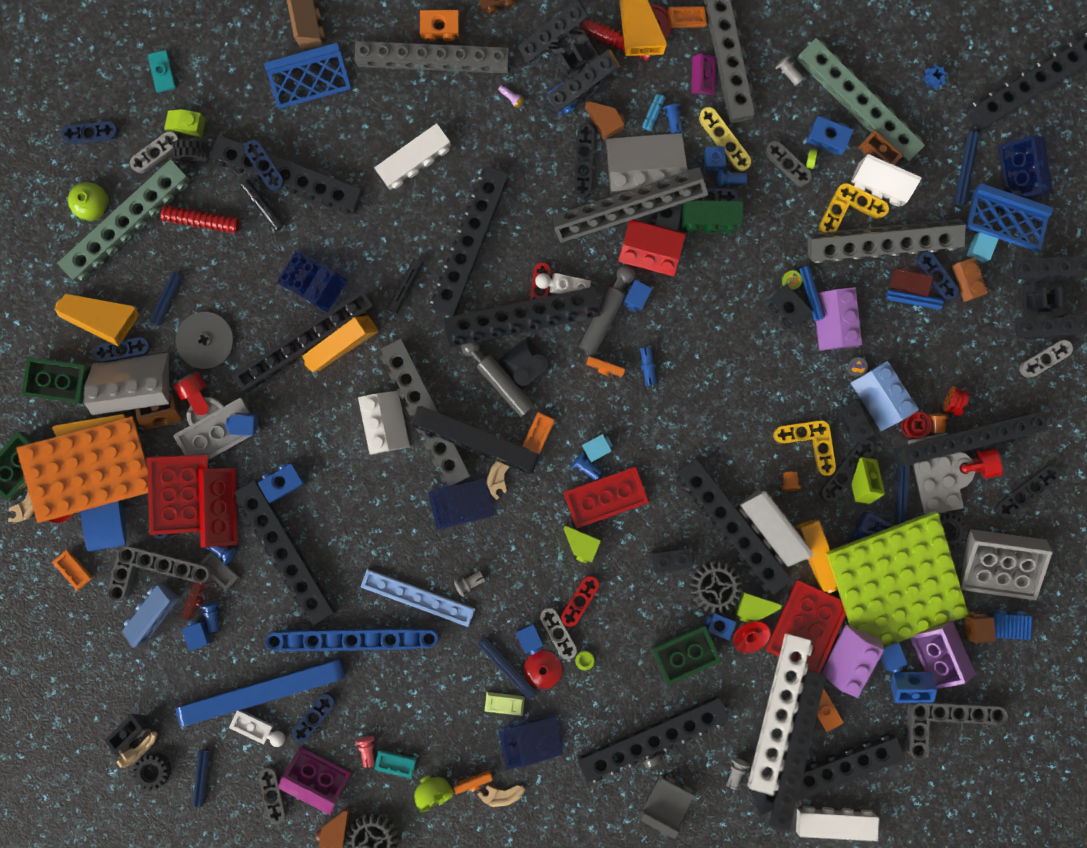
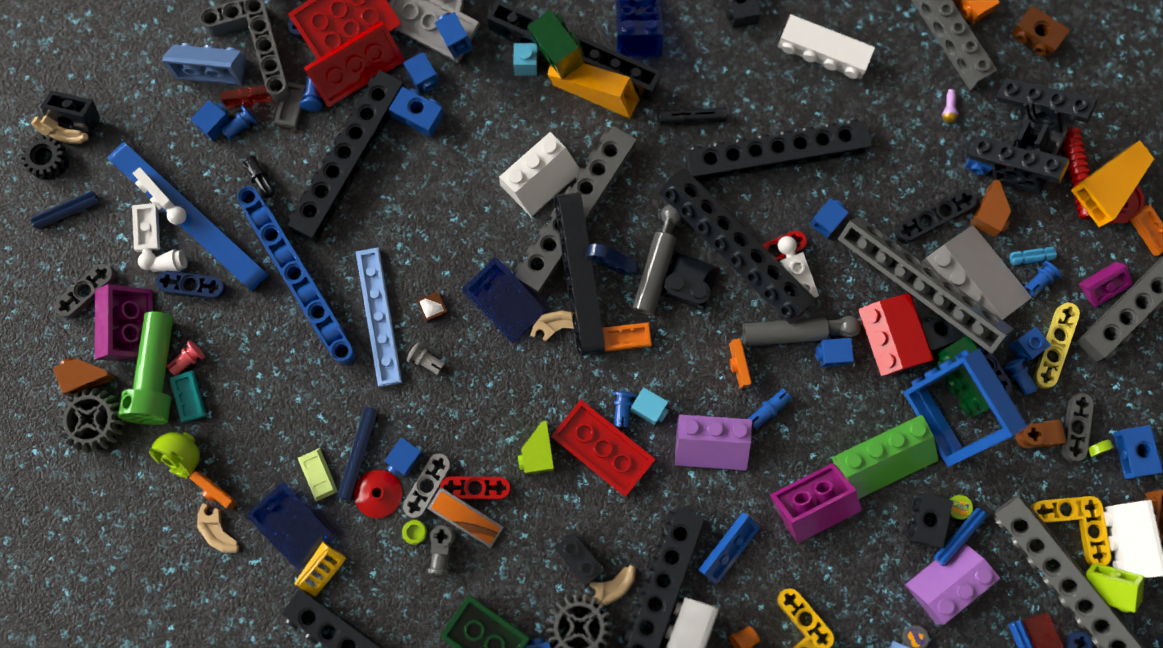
camera: 55 degrees right, 10 degrees down
none -> bright green piece [118,311,174,425]
none -> white plate [133,167,187,225]
none -> white cone [150,249,187,272]
none -> black axle [242,155,275,199]
none -> yellow slope [294,542,346,596]
none -> blue brick [403,52,439,93]
none -> tile [416,291,448,323]
none -> slope [427,487,504,548]
none -> dark grey connector [428,525,455,575]
none -> medium azure brick [513,43,537,76]
none -> dark green brick [527,9,584,80]
none -> dark blue beam [587,244,638,276]
none -> tan piece [587,565,636,605]
none -> medium lavender slope [675,414,752,471]
none -> blue plate [699,512,760,585]
none -> magenta slope [770,463,862,543]
none -> blue brick [809,198,849,239]
none -> bright green slope [831,415,939,499]
none -> blue window [903,348,1027,467]
none -> dark orange piece [1015,419,1067,449]
none -> lime slope [1086,563,1145,612]

